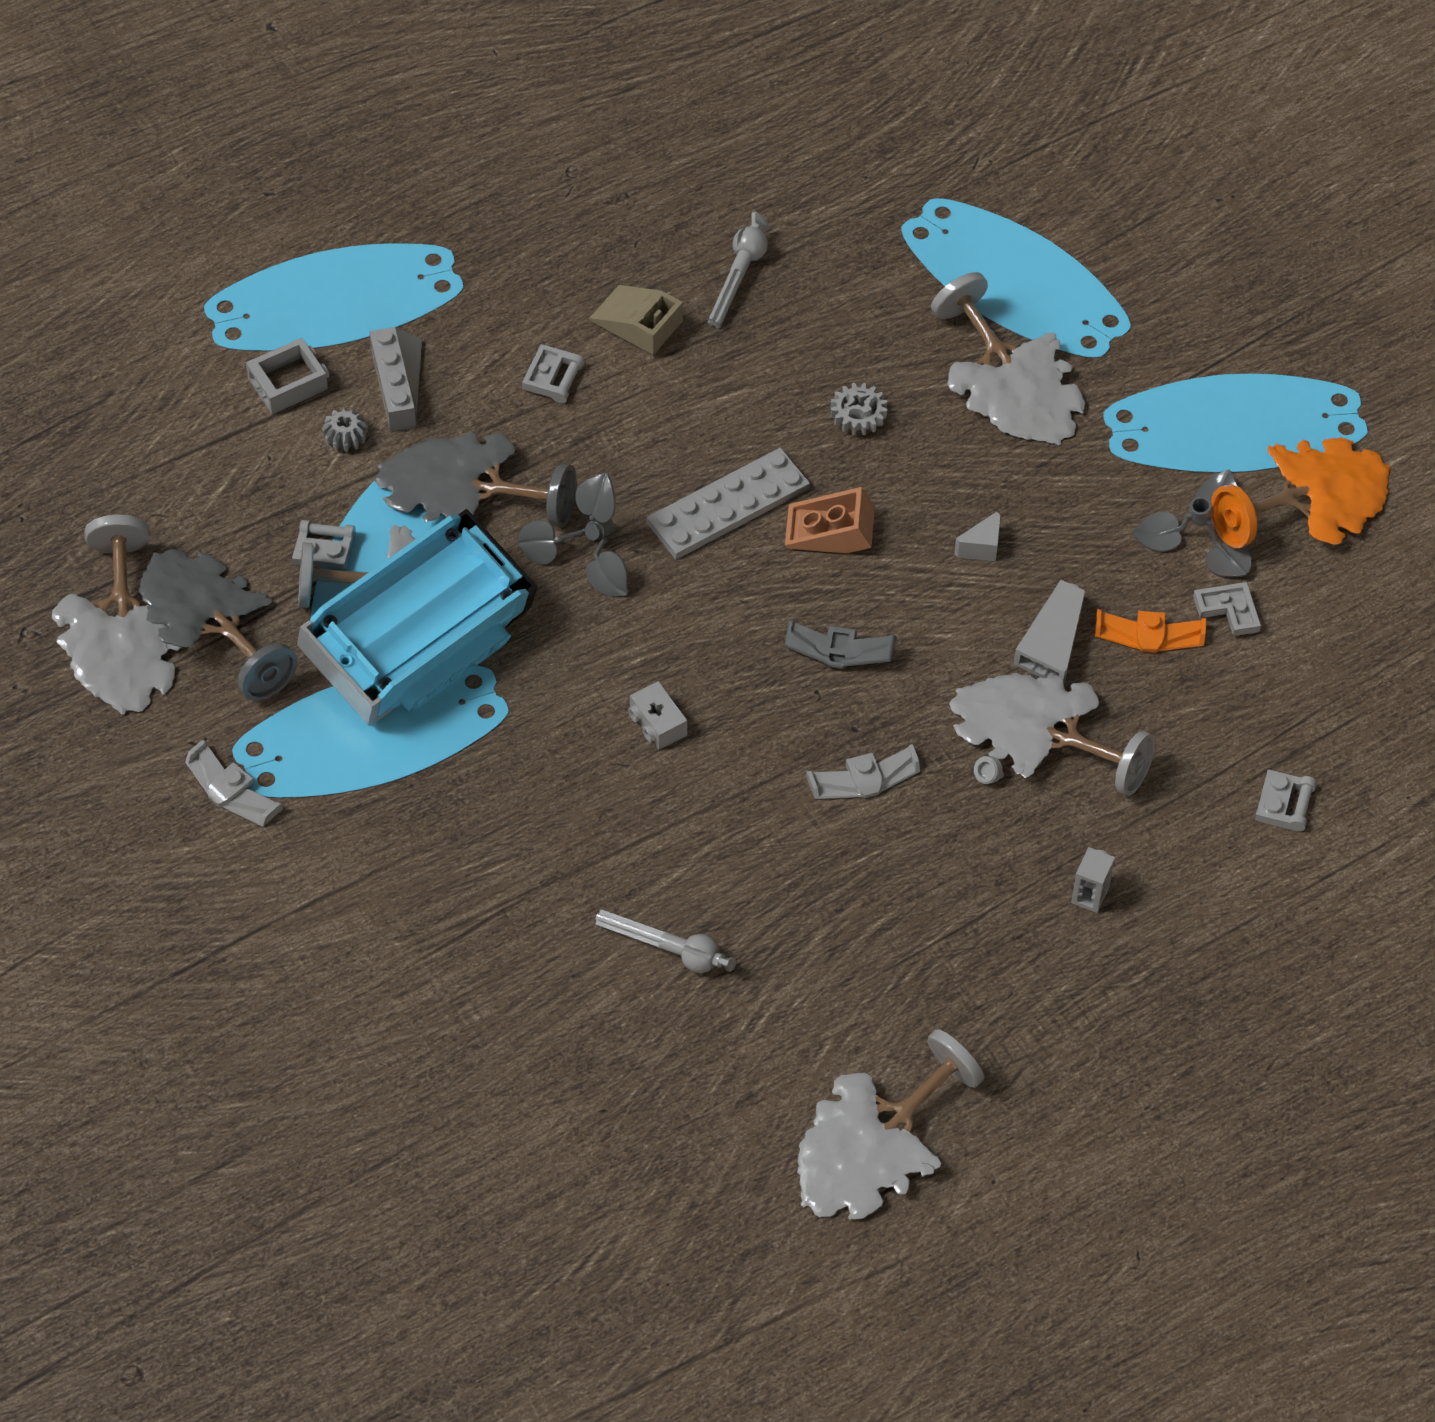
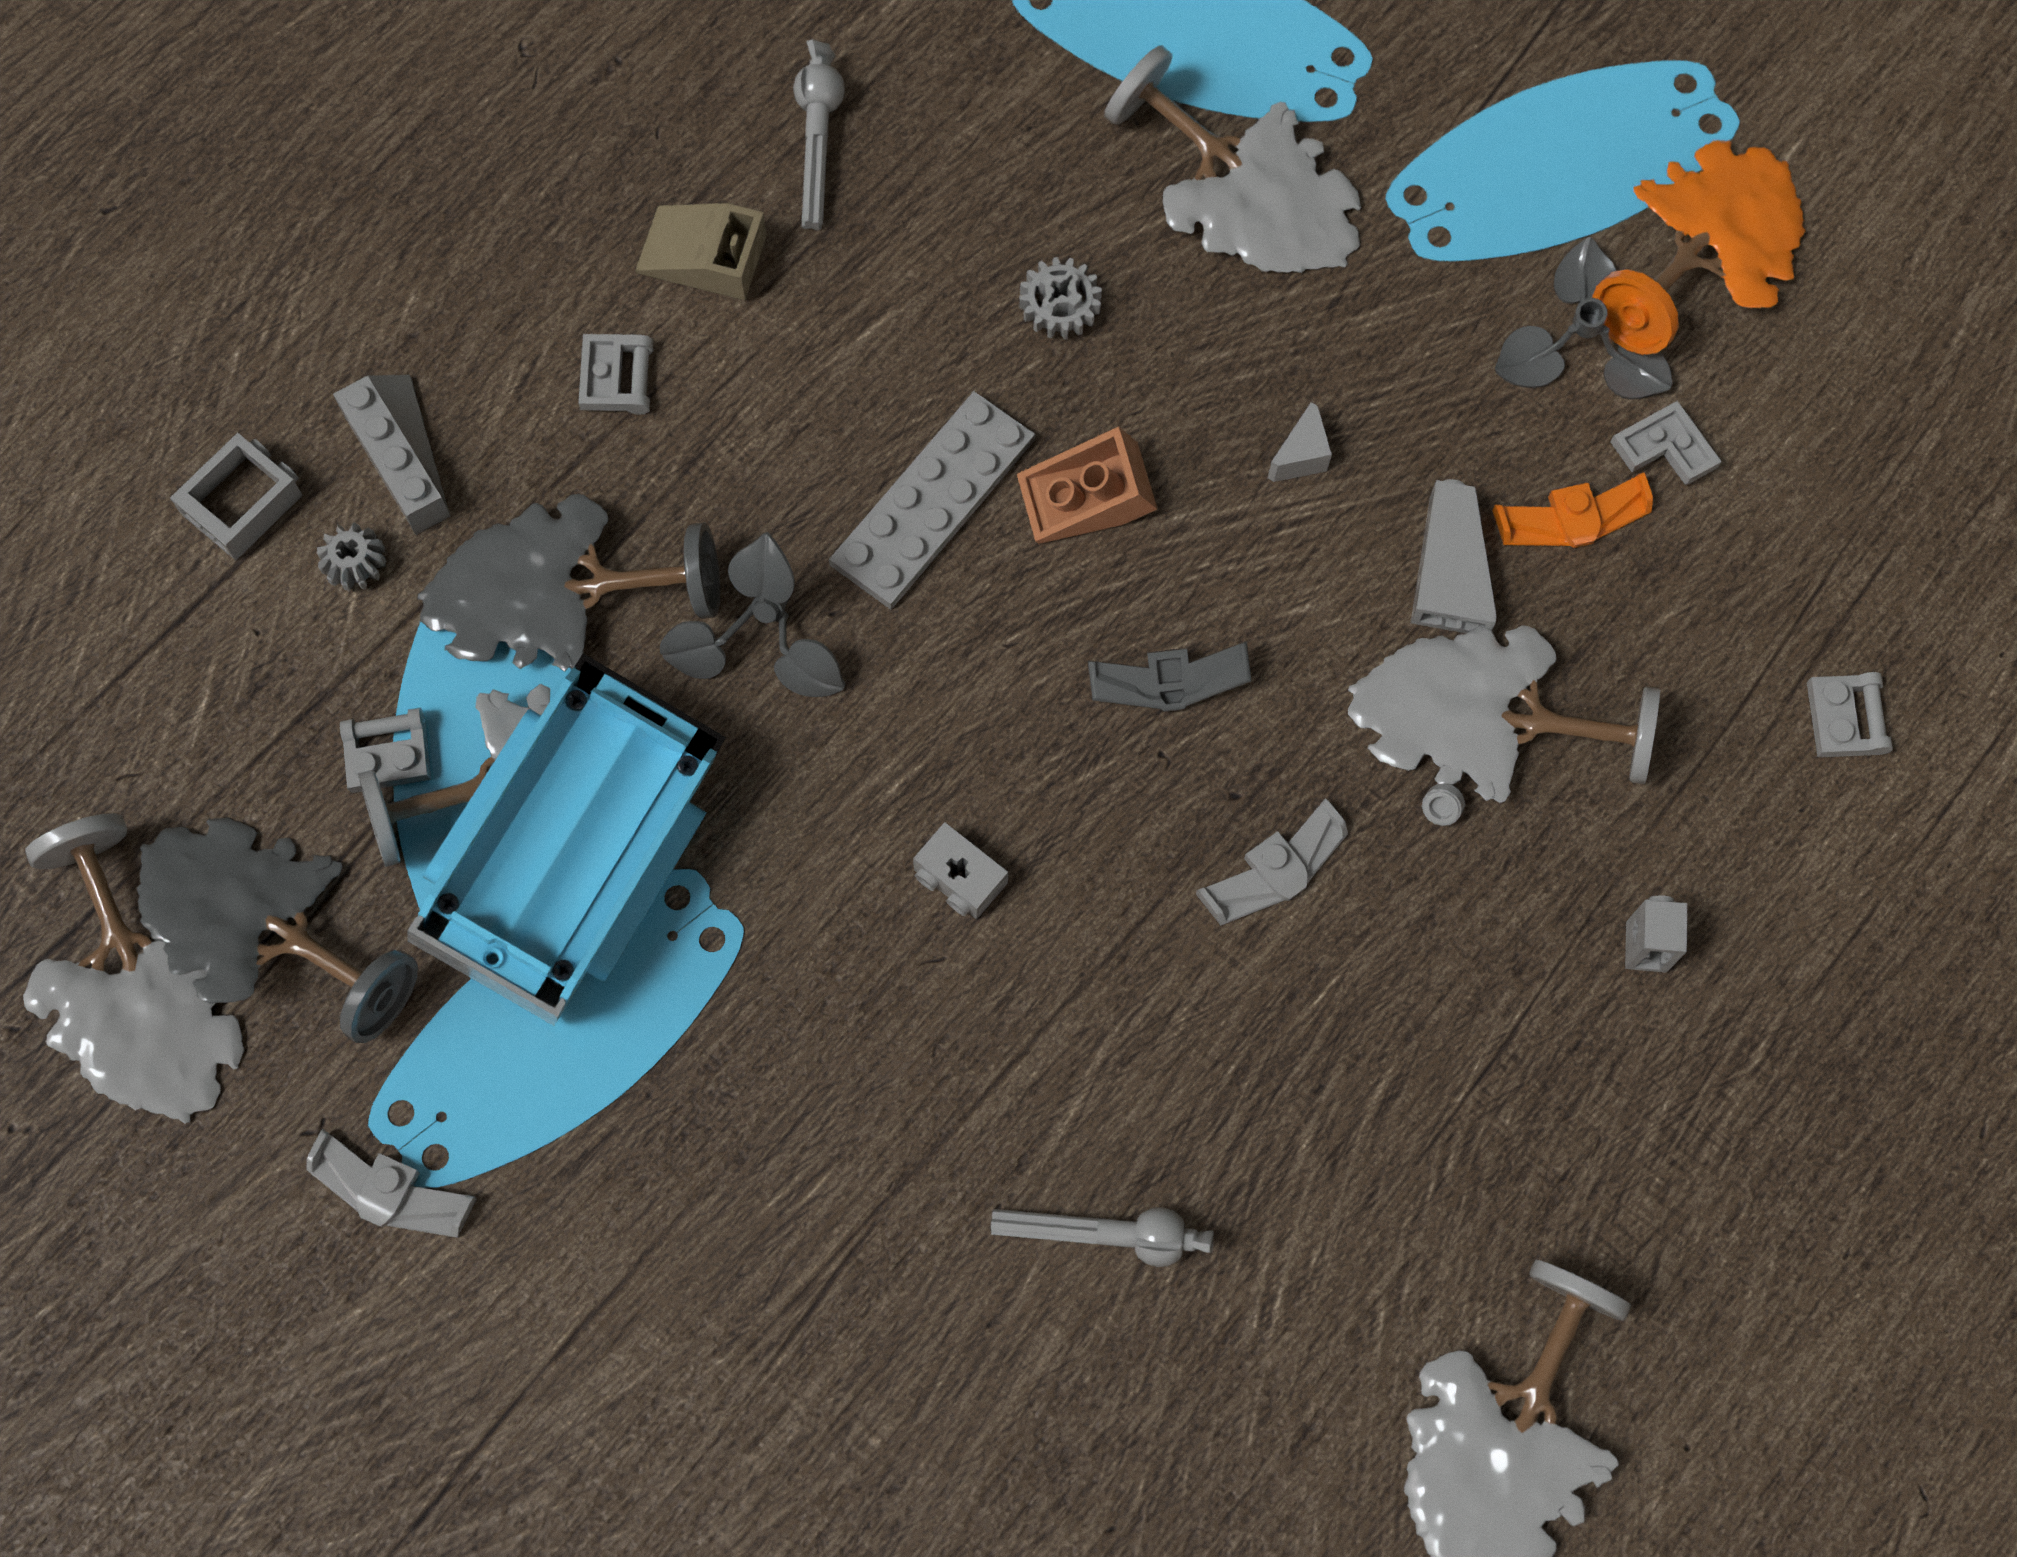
camera: 20 degrees left, 15 degrees up
medium azure piece [204,244,463,351] -> none

